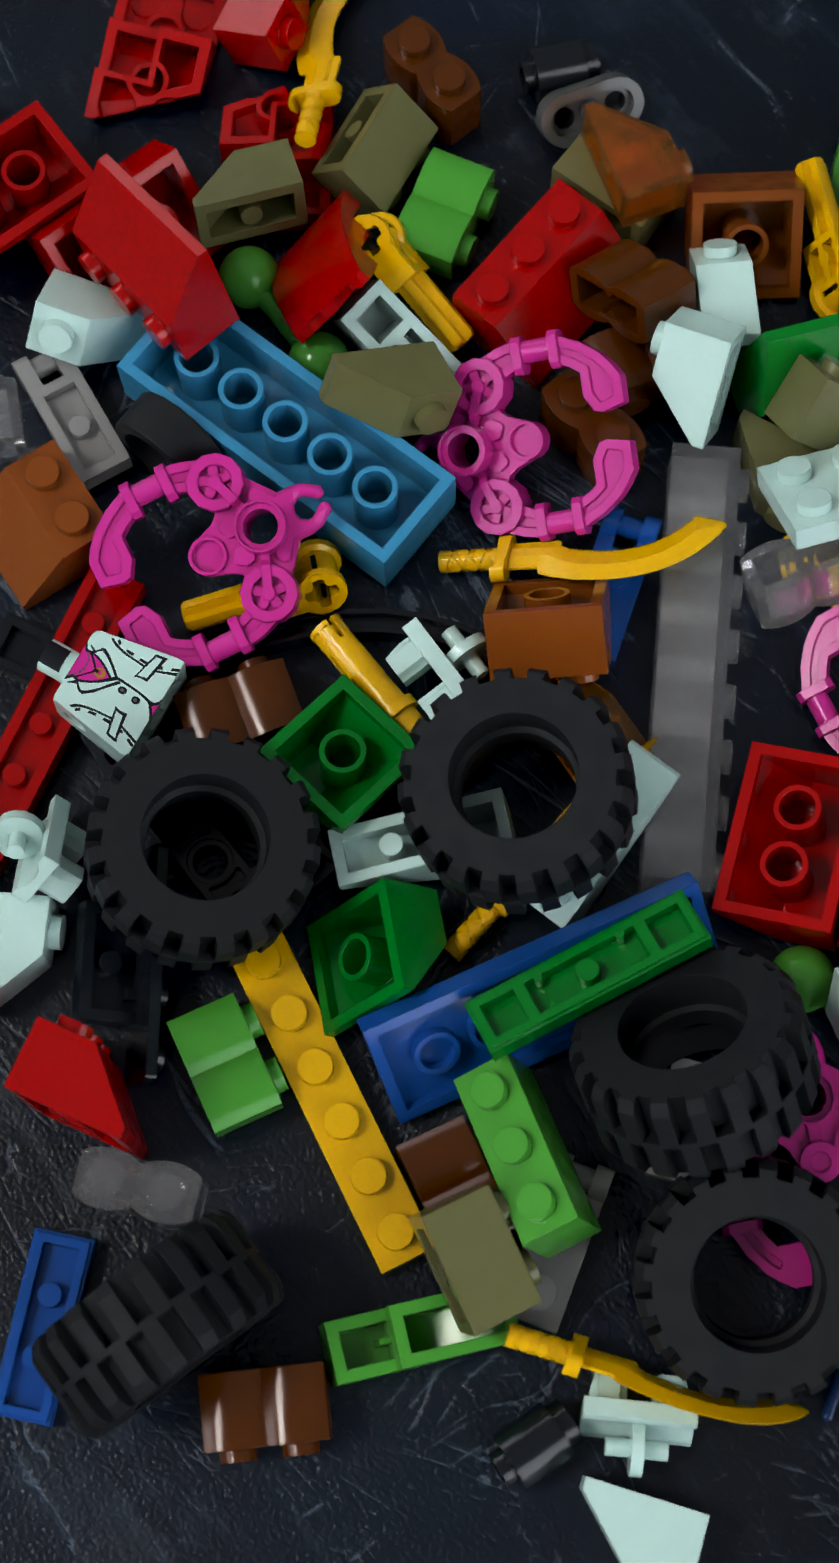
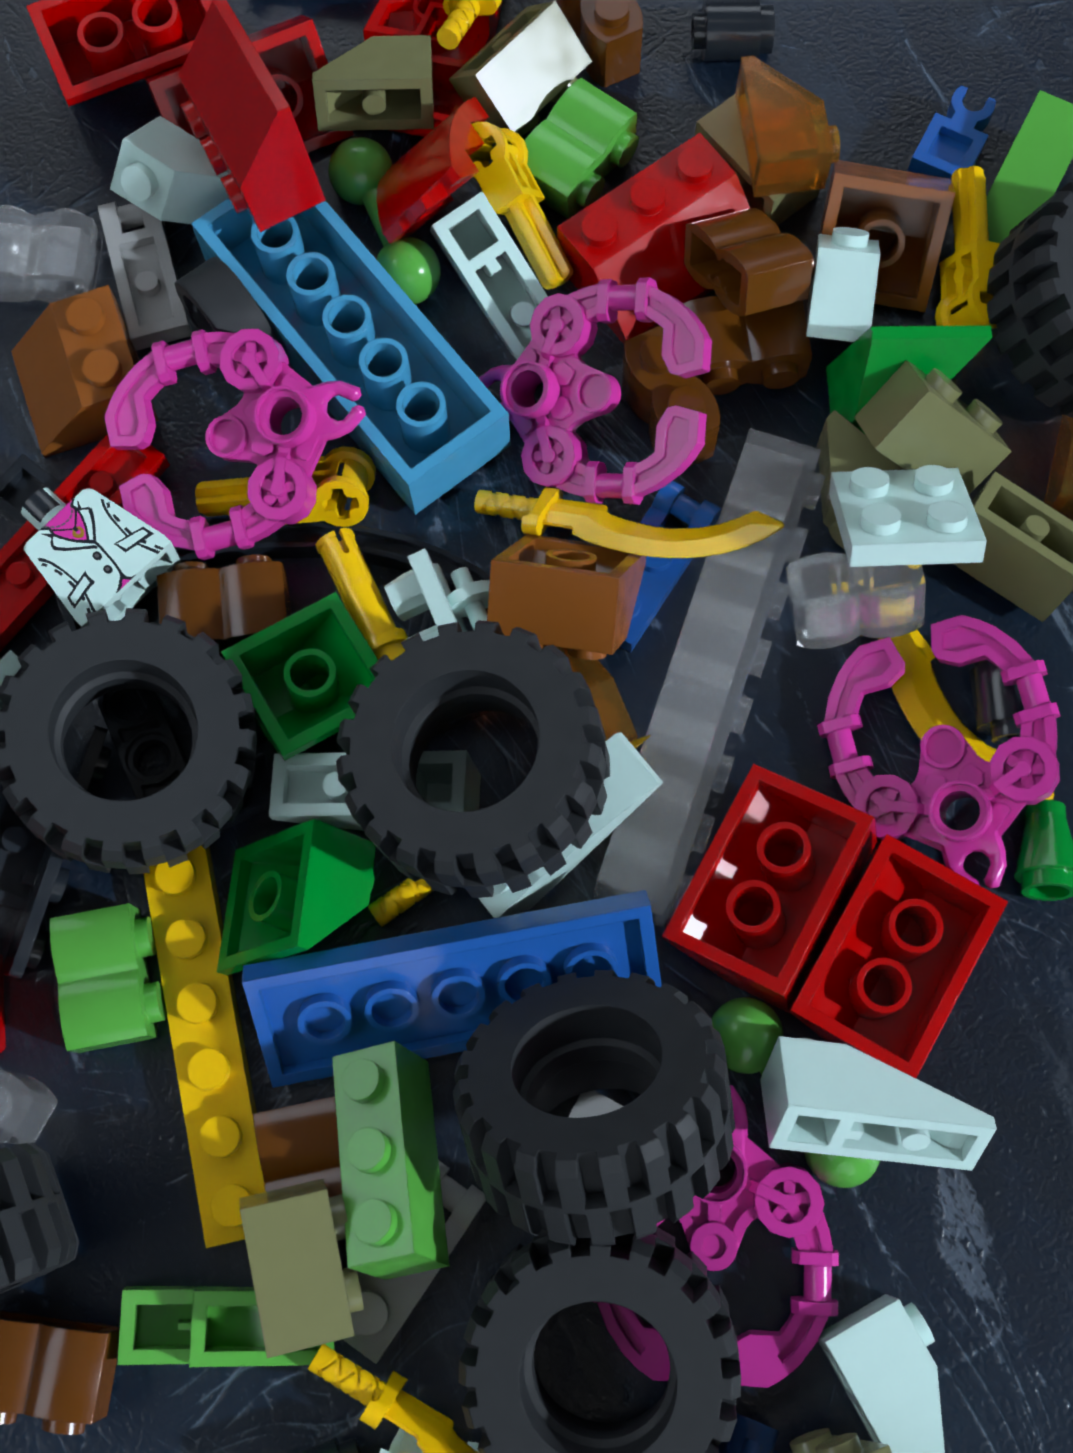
camera: 15 degrees right, 0 degrees up
olive slope [318,341,463,438] -> none
green plate [464,889,713,1062] -> none
dark grey plate [536,72,644,148] -> none
light aqua slope [650,306,746,449] -> none
none -> blue plate [907,86,996,179]

